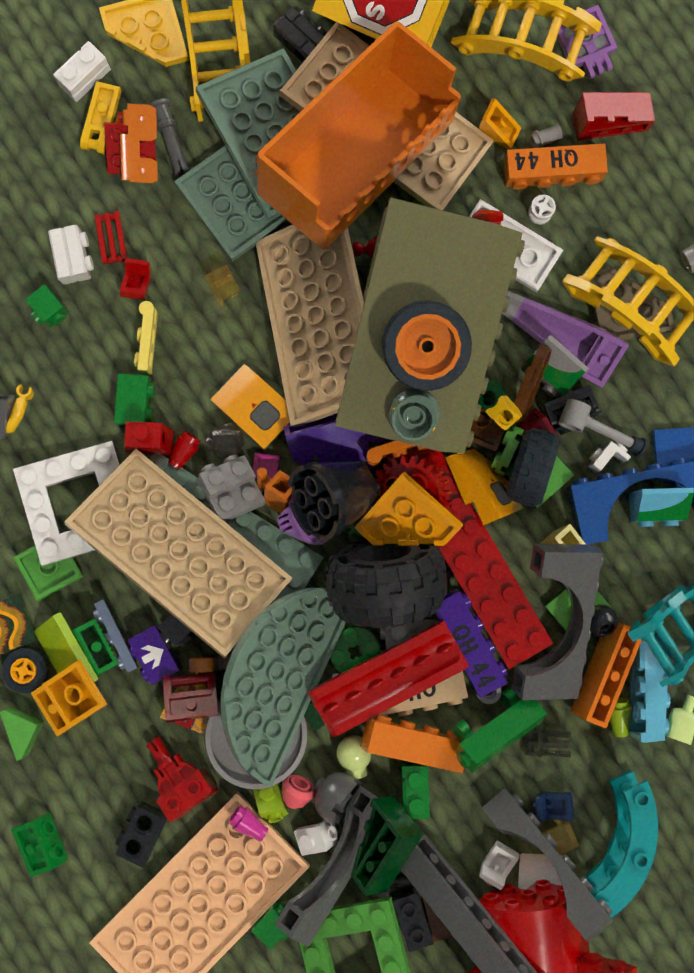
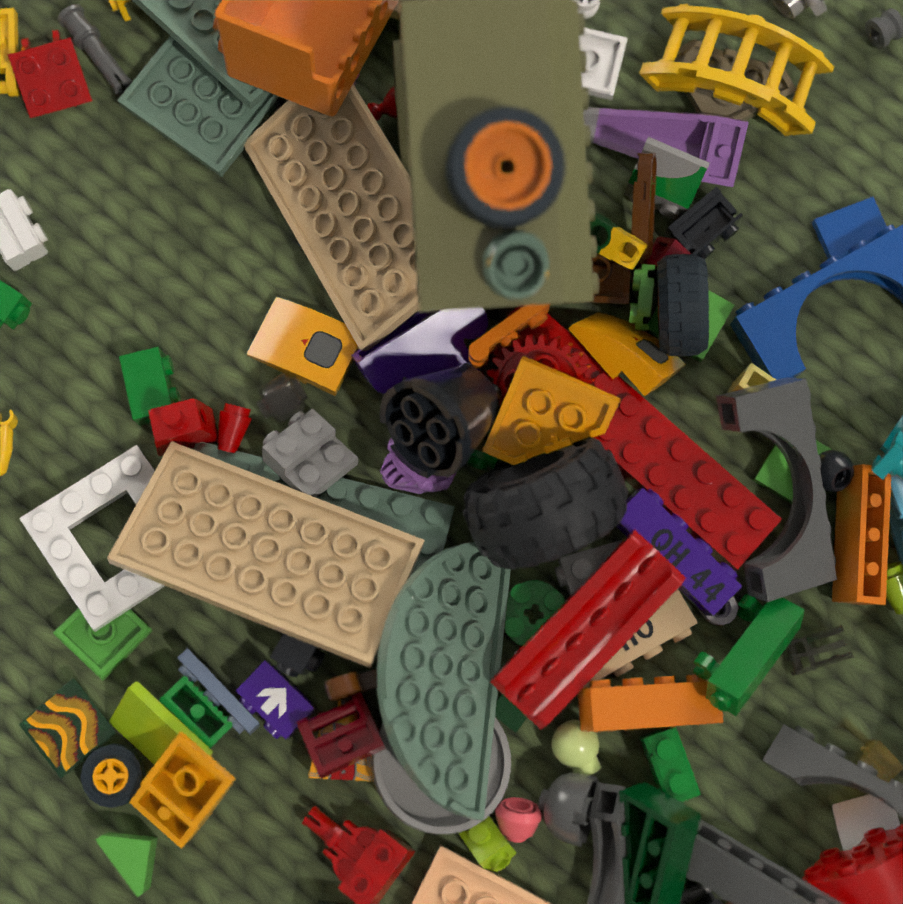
camera: 15 degrees left, 5 degrees down
red tile [94,211,128,265] -> none
red bracket [119,258,152,301] -> none
orange piece [120,103,158,183] -> none
light yellow plate [134,301,158,375] -> none
clear yellow panel [205,265,240,307] -> none
dark pink cone [228,805,268,842] -> none
dark pink tile [253,453,280,479] -> none
orange brick [257,468,292,513] -> none
white bracket [294,820,338,856] -> none
white bracket [479,840,519,890] -> none
dark blue bracket [533,791,574,823] -> none
light grey piece [558,399,648,457] -> none
white bracket [588,441,631,473] -> none
medium azure slope [629,488,694,527] -> none

